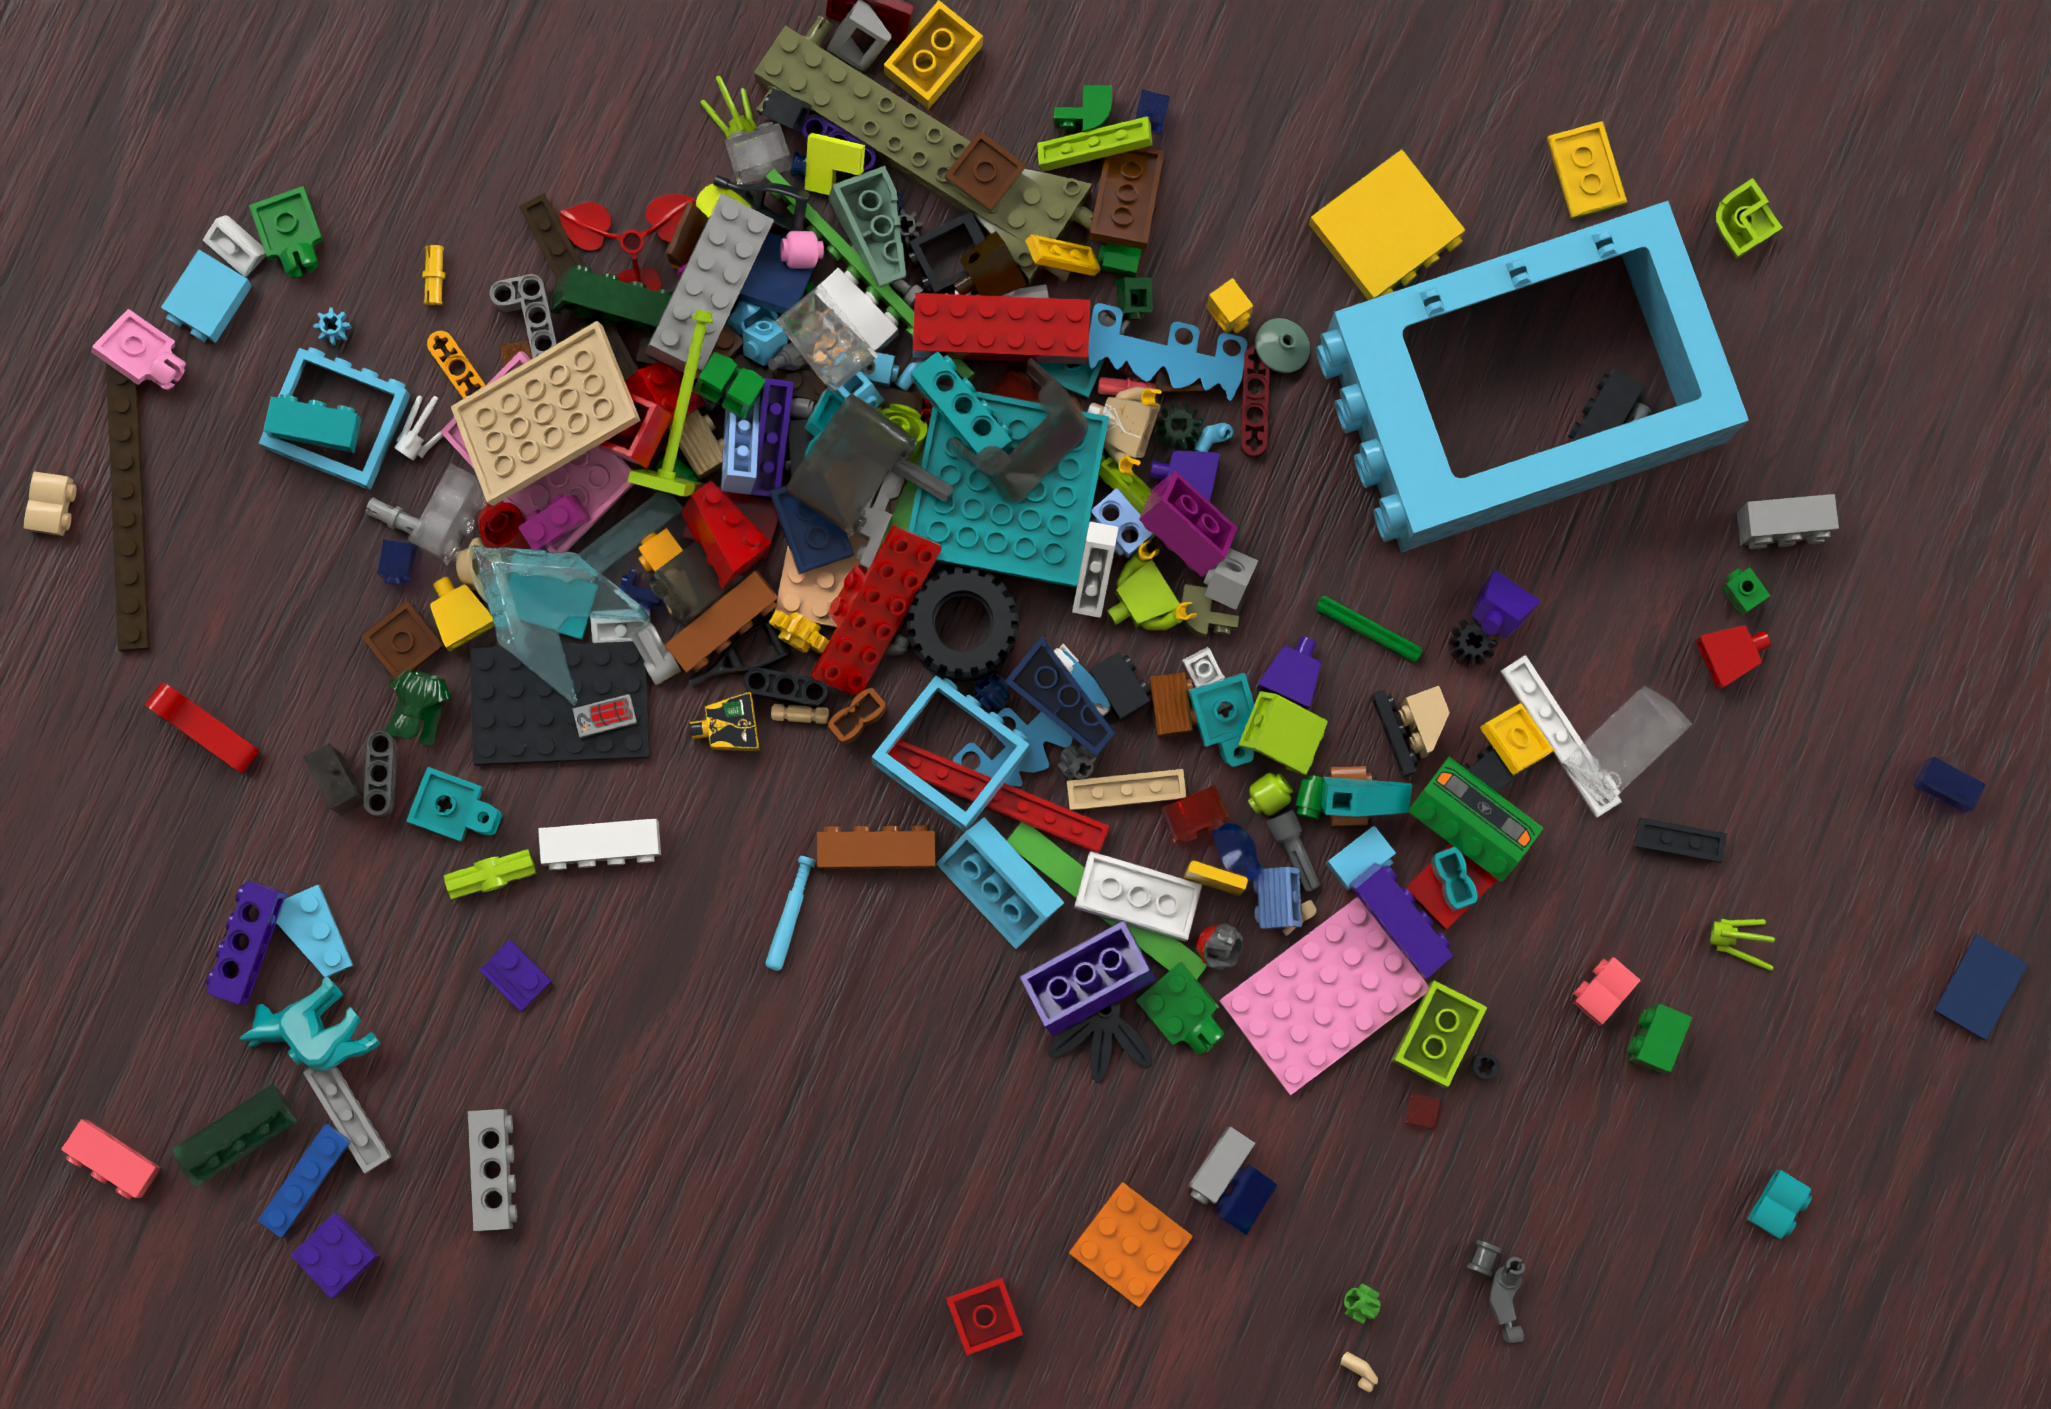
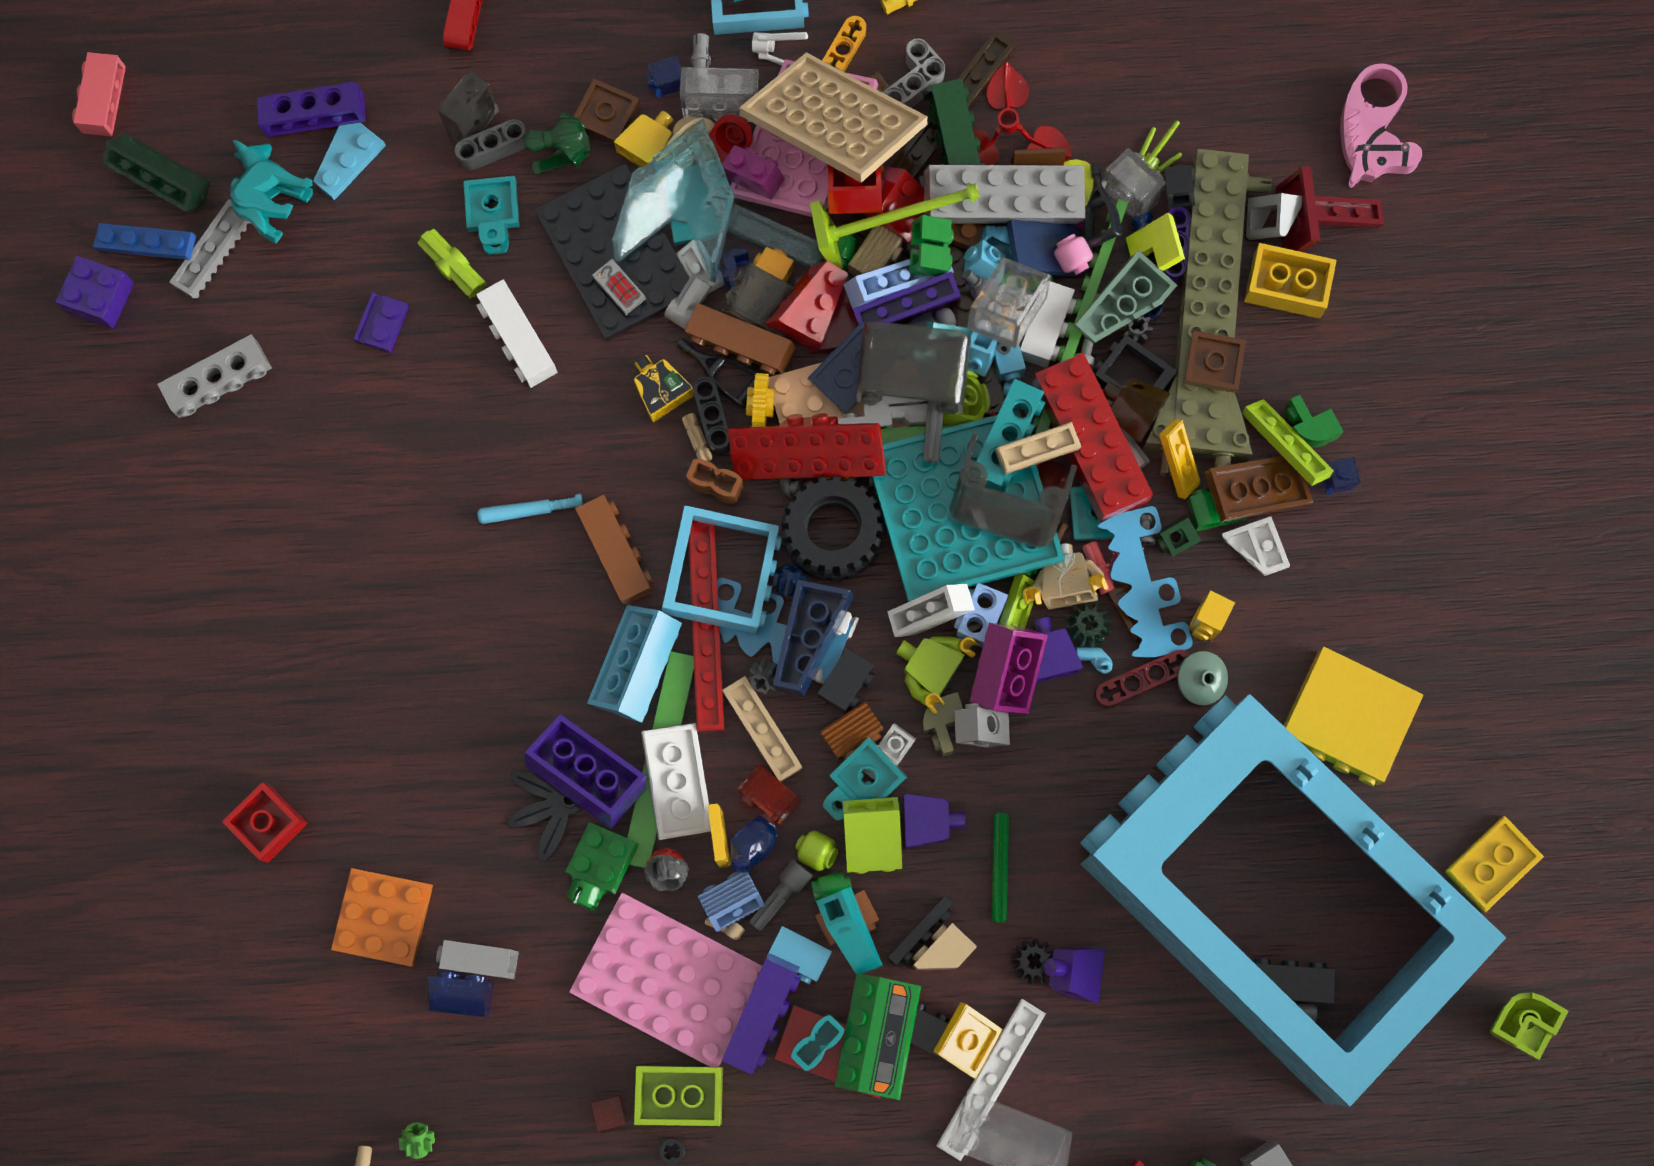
camera: 70 degrees right, 5 degrees down
none -> tan tile [995,422,1081,475]
none -> white wing [1222,516,1290,576]

